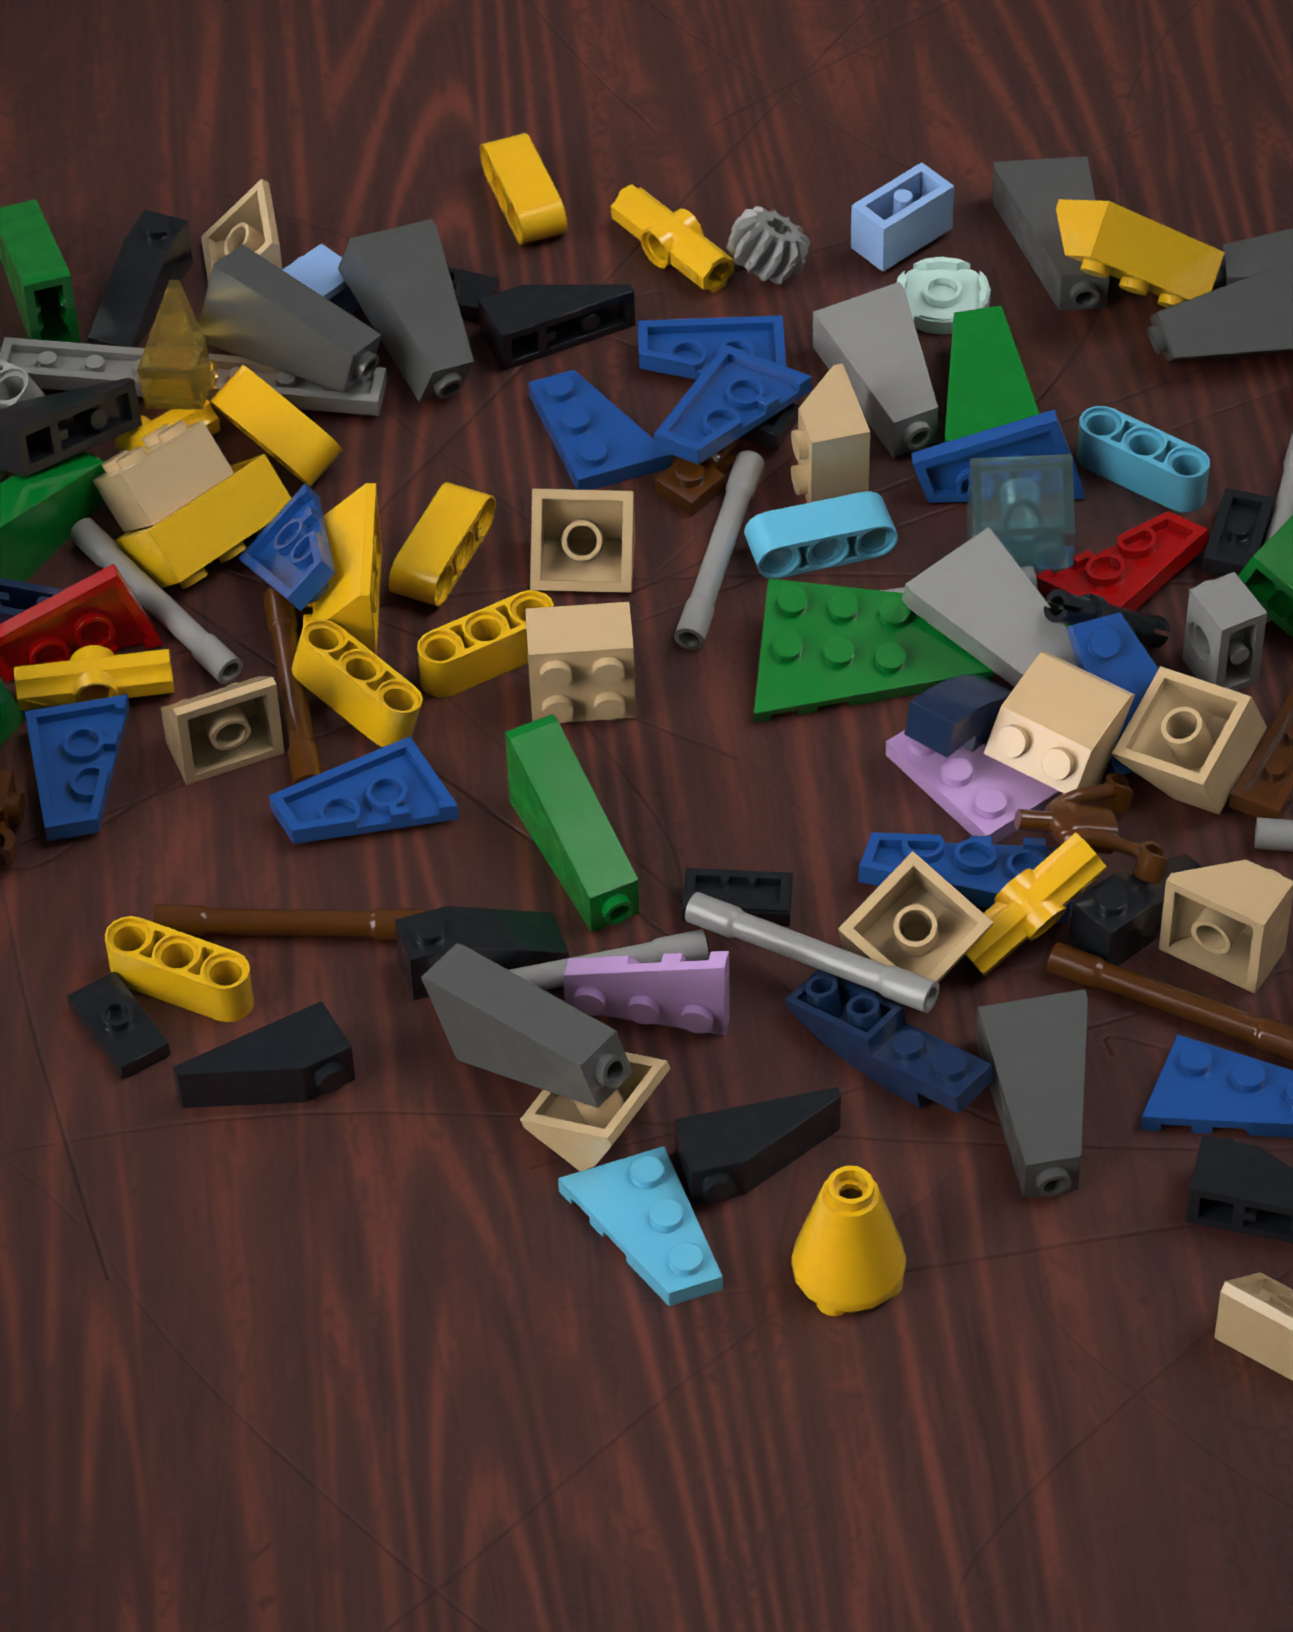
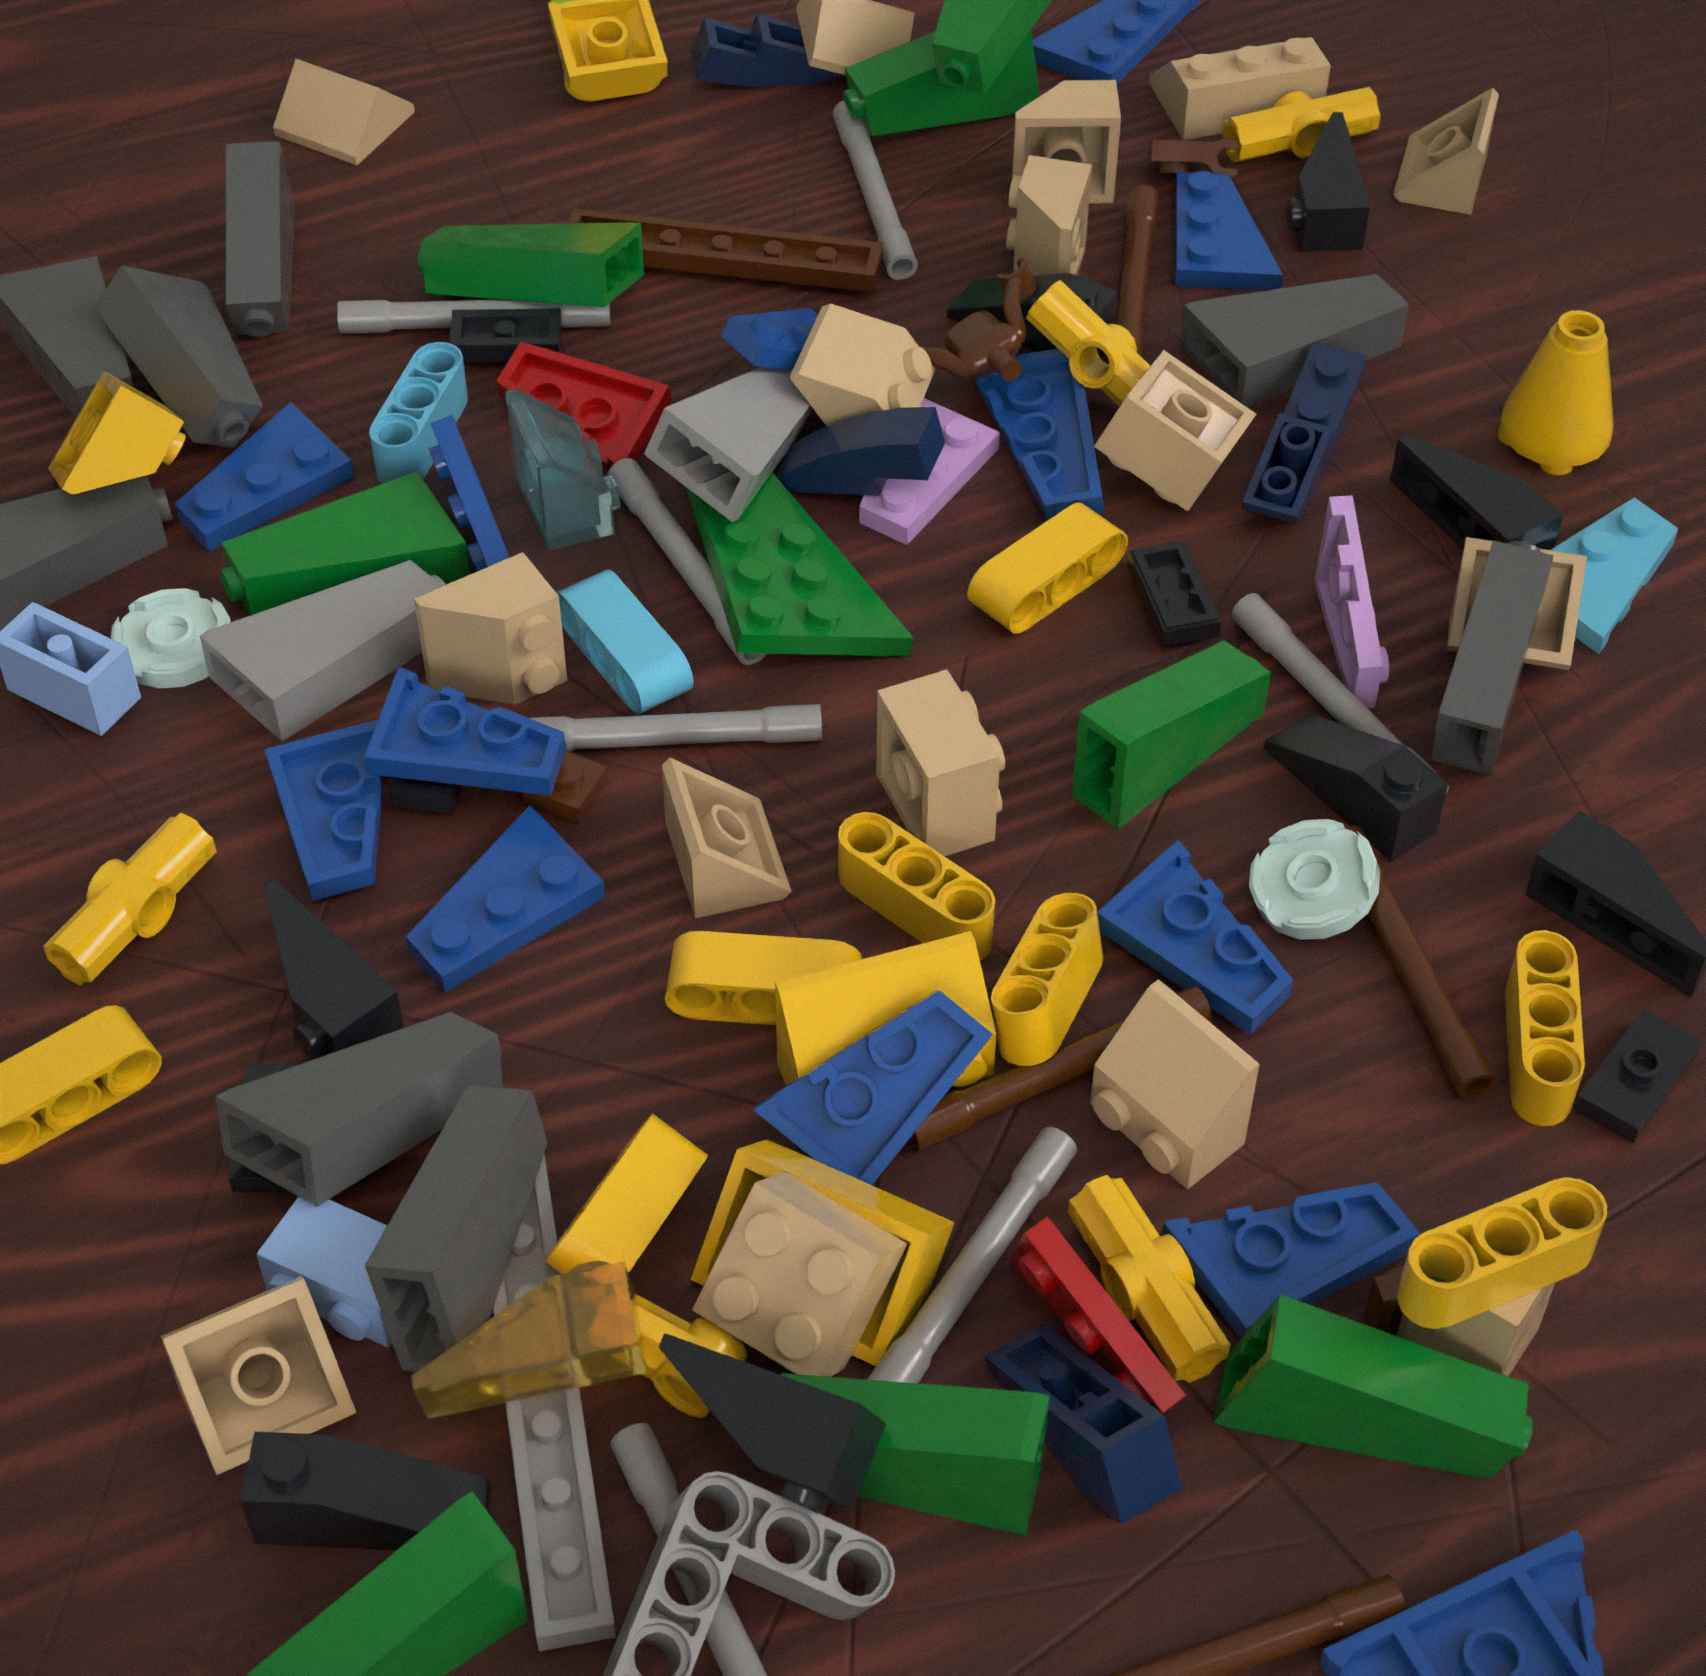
camera: 110 degrees left, 0 degrees up
light grey piece [685,892,939,1013] -> none
light grey gear [726,206,811,284] -> none
black pin [1044,589,1170,648] -> none
tan slope [1112,666,1267,815] -> none
light grey brick [1182,572,1267,691] -> none
none -> blue wing [175,402,355,551]
none -> yellow beam [967,503,1128,634]
none -> light aqua tile [1249,819,1380,940]

